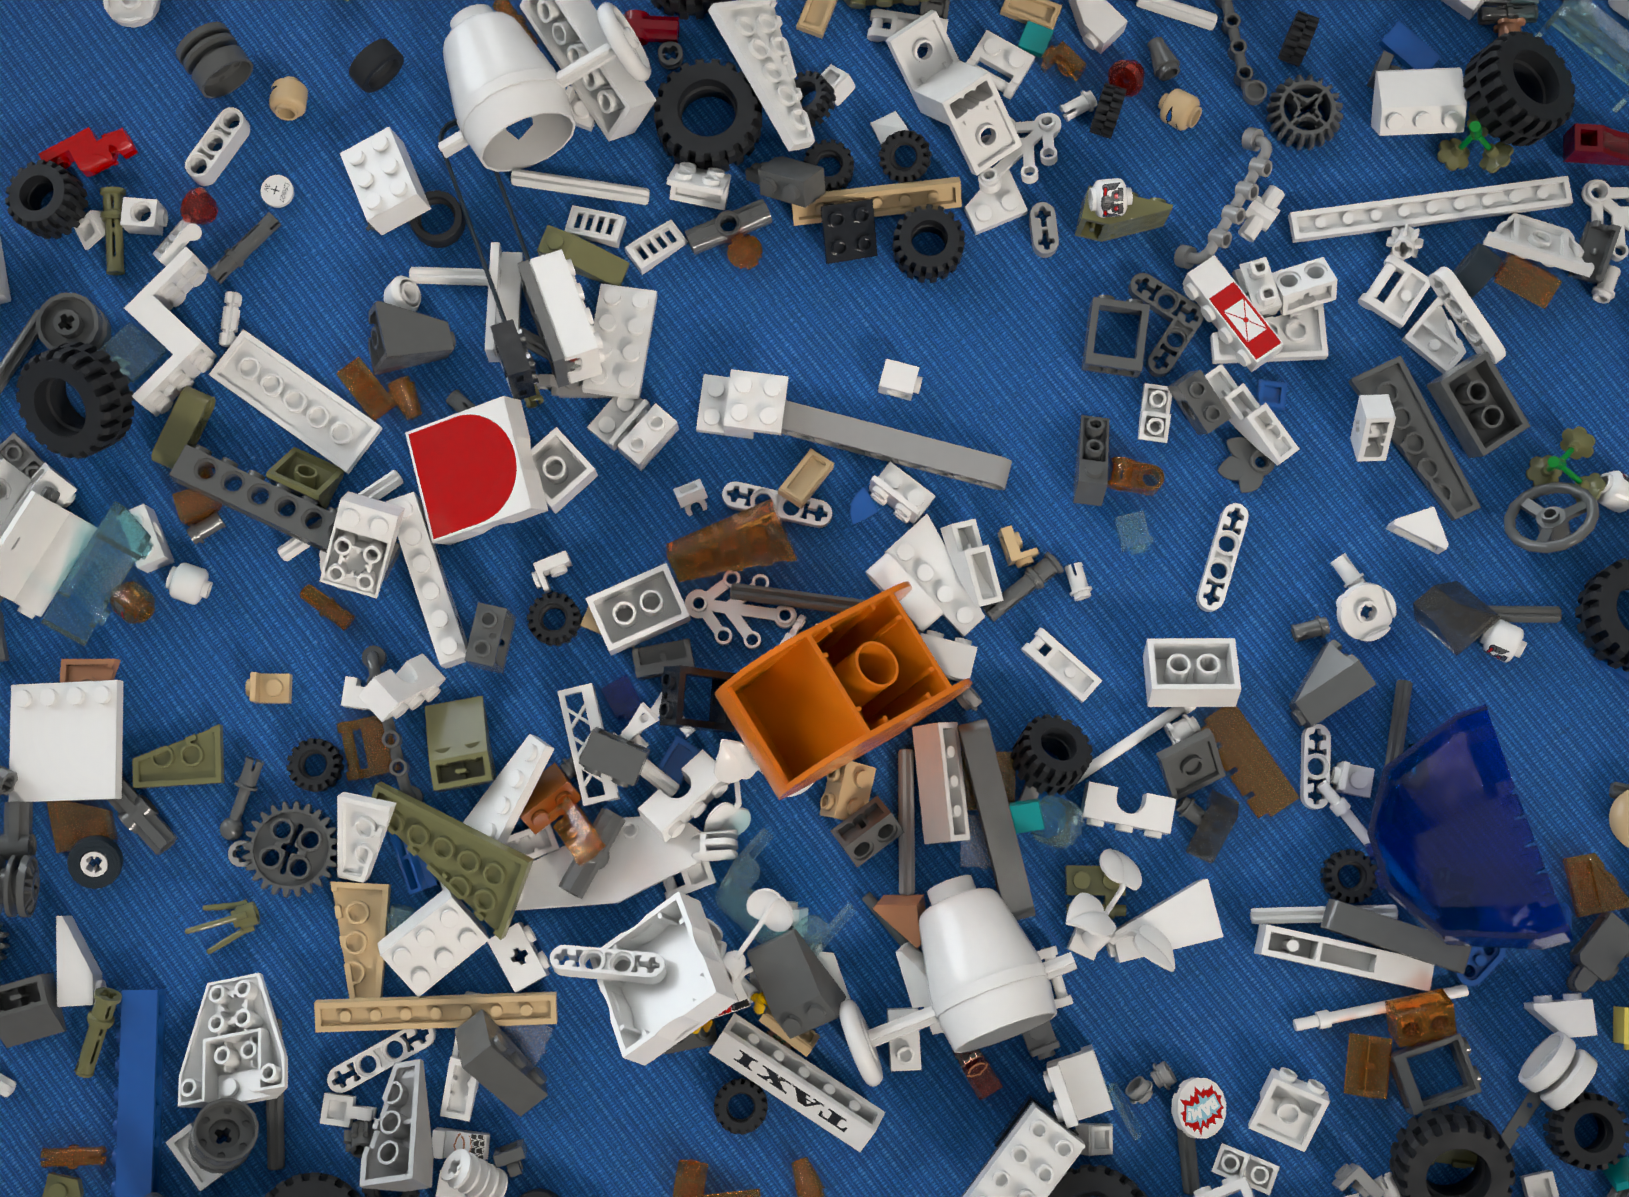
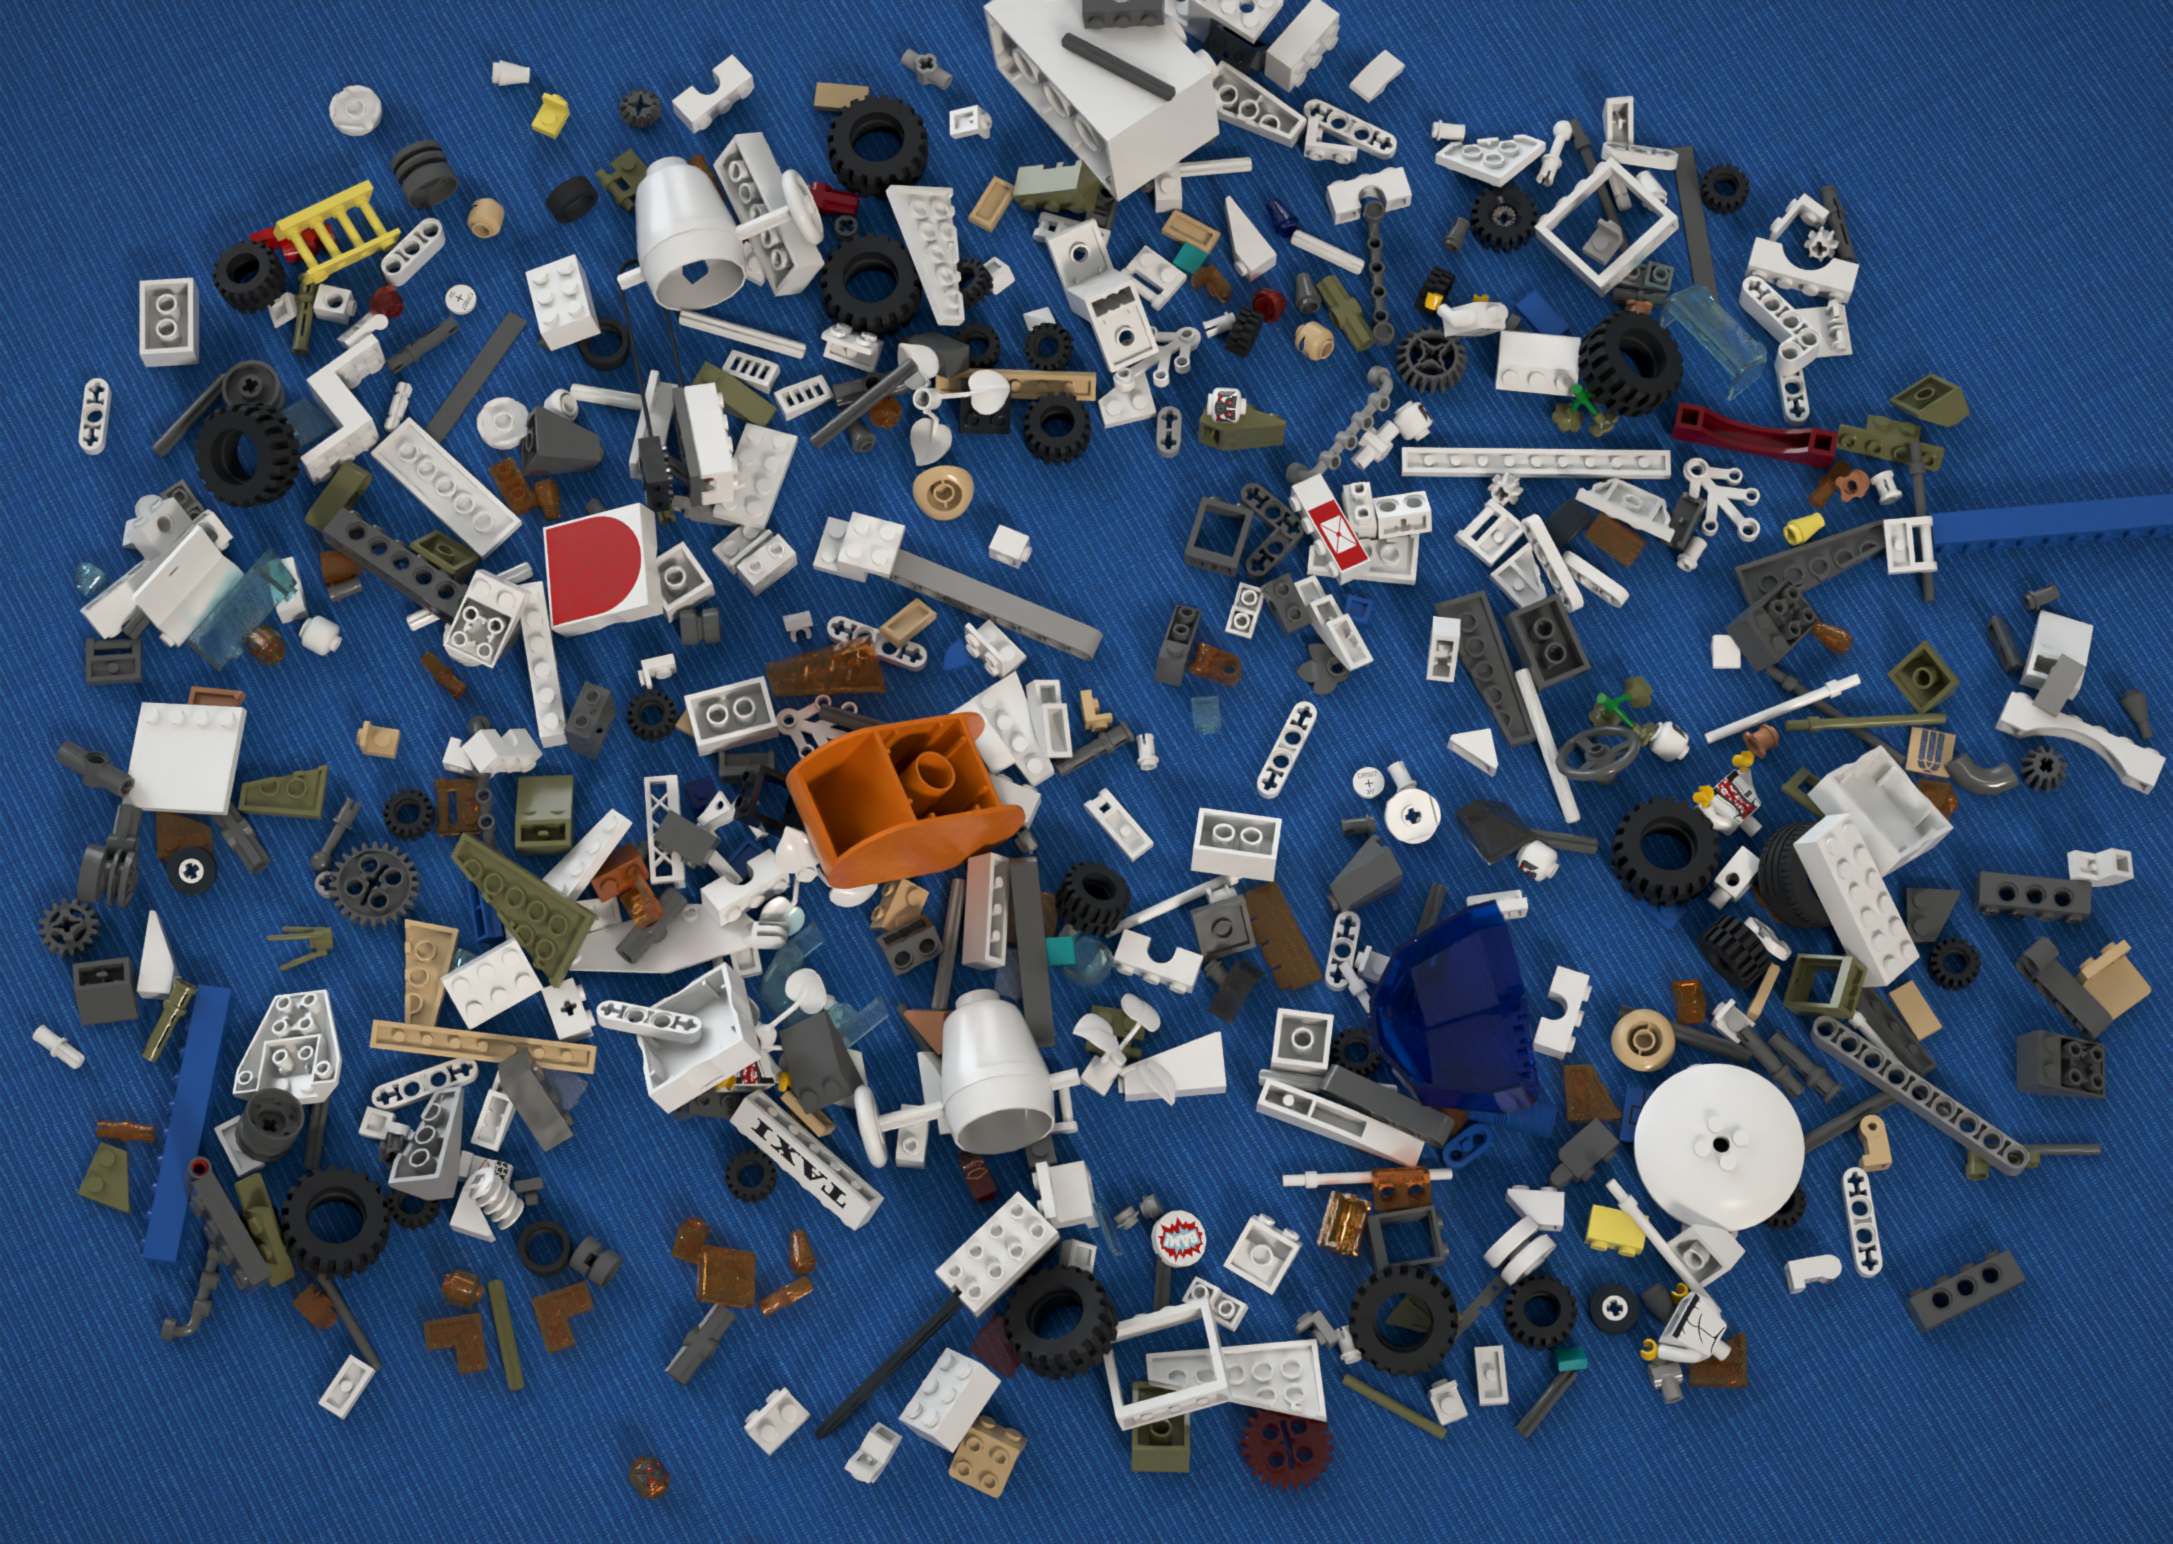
camera: 10 degrees right, 10 degrees down
white wing [337,792,396,883] -> none
none -> light yellow fence [273,180,401,285]
none -> dark grey piece [424,311,527,445]
none -> white tile [477,397,530,450]
none -> olive plate [596,148,648,213]
none -> dark grey wheel [680,608,721,646]
none -> dark grey axle [810,358,918,449]
none -> dark grey cone [840,408,876,453]
none -> white plant [898,343,1010,466]
none -> tan hat [912,465,974,521]
none -> white brick [1270,1008,1334,1076]
none -> olive piece [1316,275,1375,352]
none -> white piece [1353,767,1384,799]
none -> white head [1393,401,1433,442]
none -> white torso [1425,292,1508,338]
none -> white bracket [1466,890,1528,925]
none -> white axle [1515,668,1580,823]
none -> white arch [1531,966,1592,1060]
none -> white beam [1561,551,1629,608]

